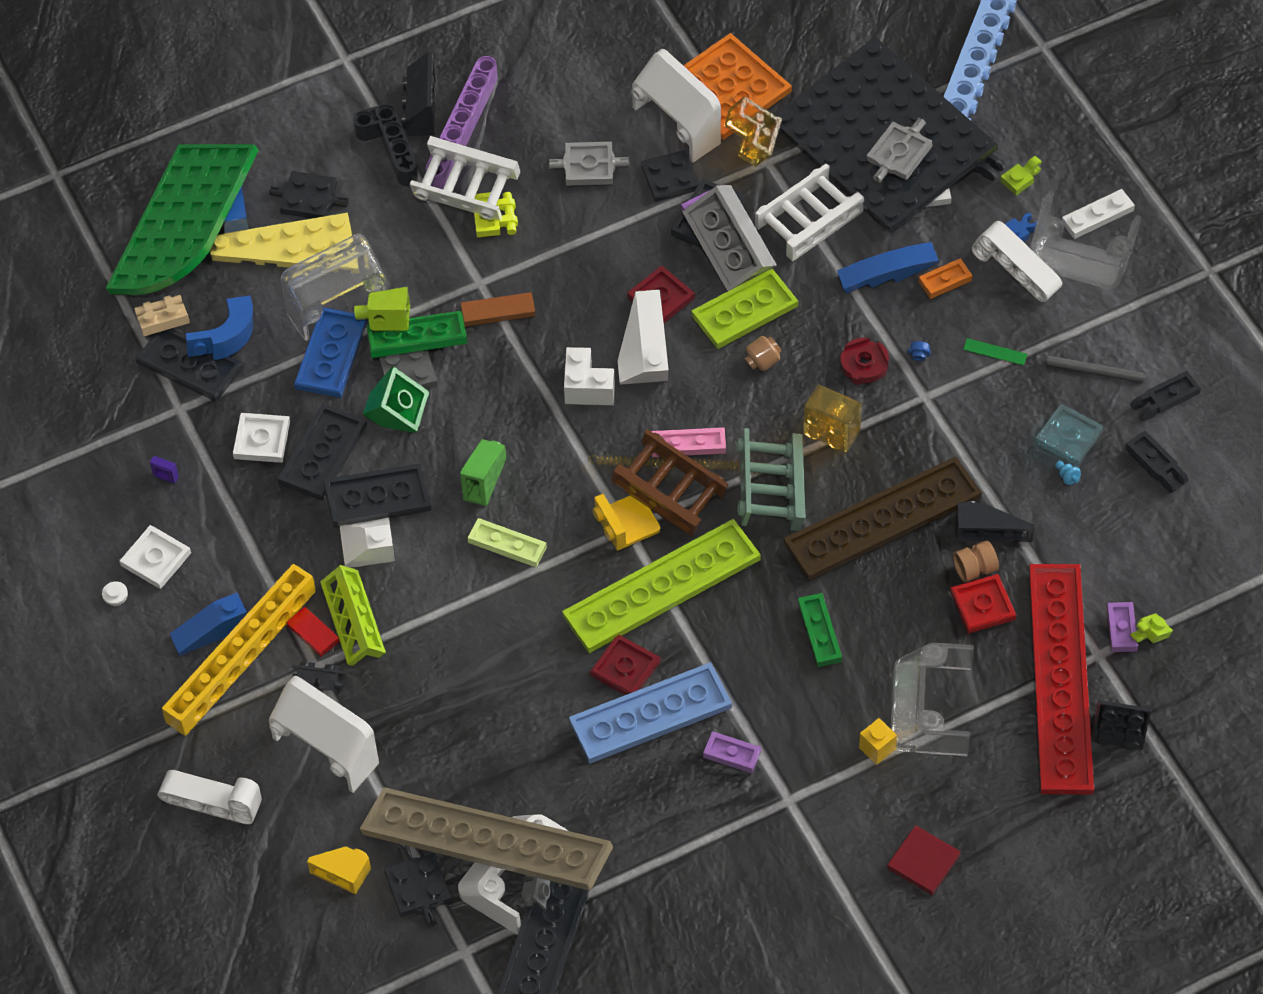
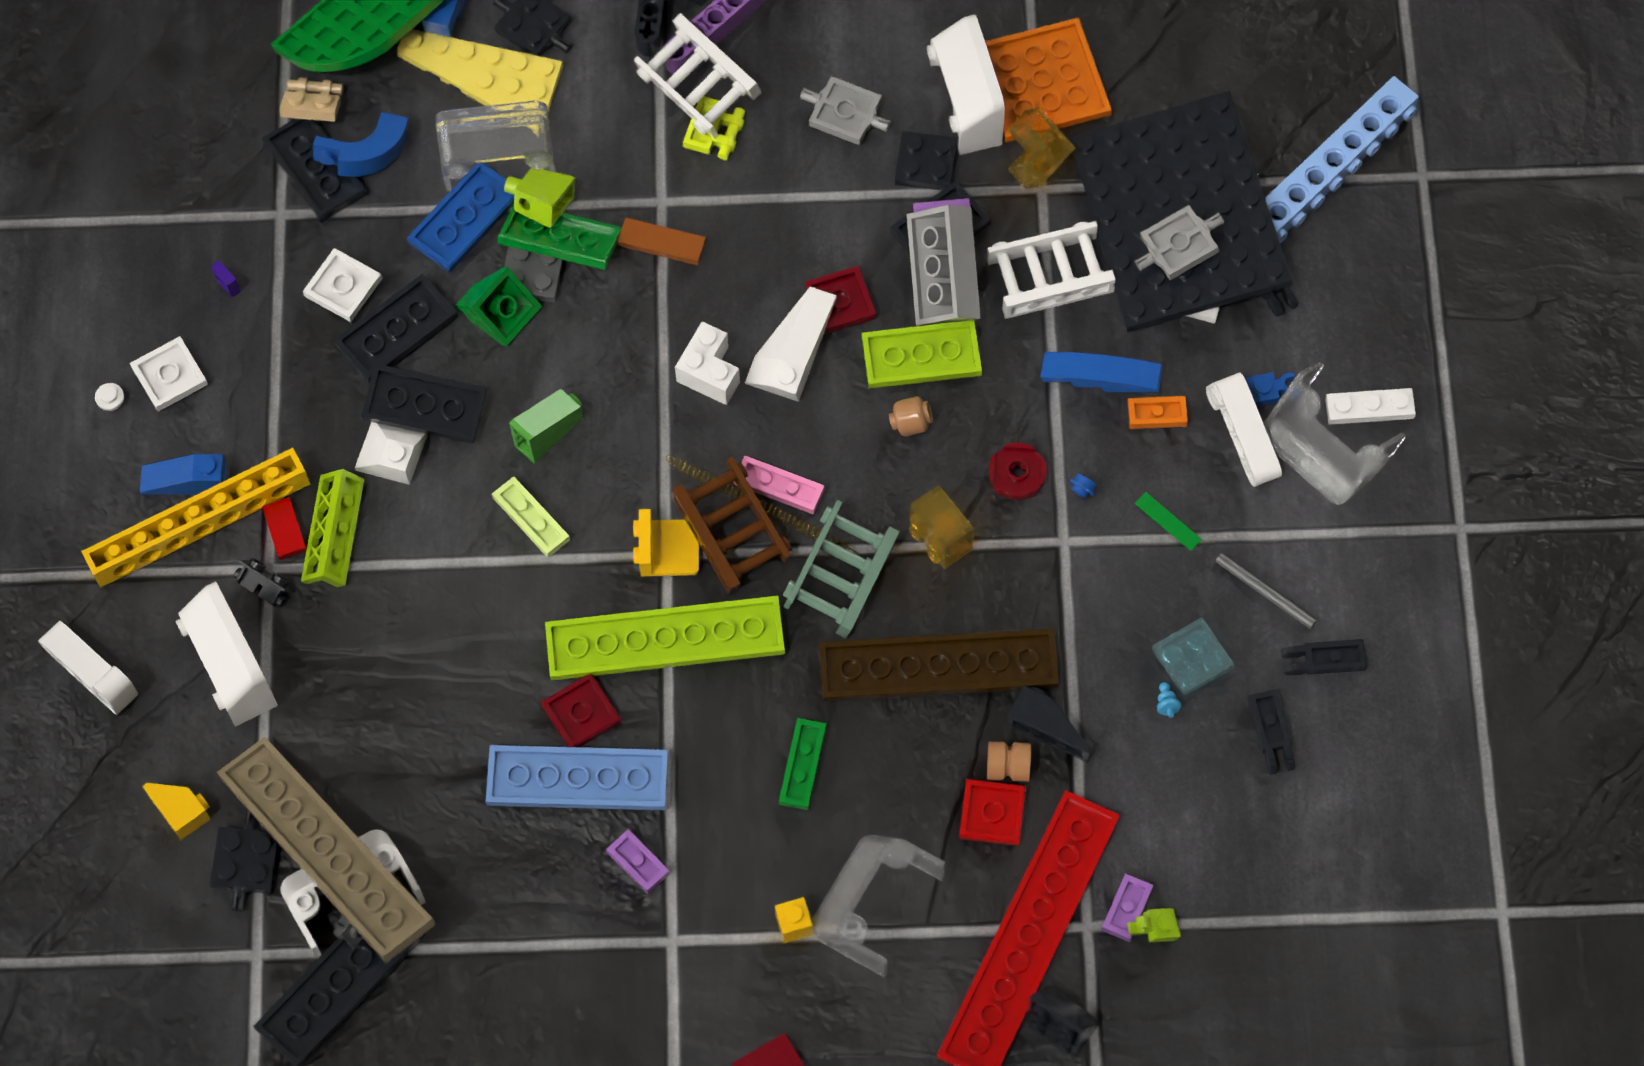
camera: 25 degrees right, 10 degrees up
lime plate [1000,156,1042,196] -> none

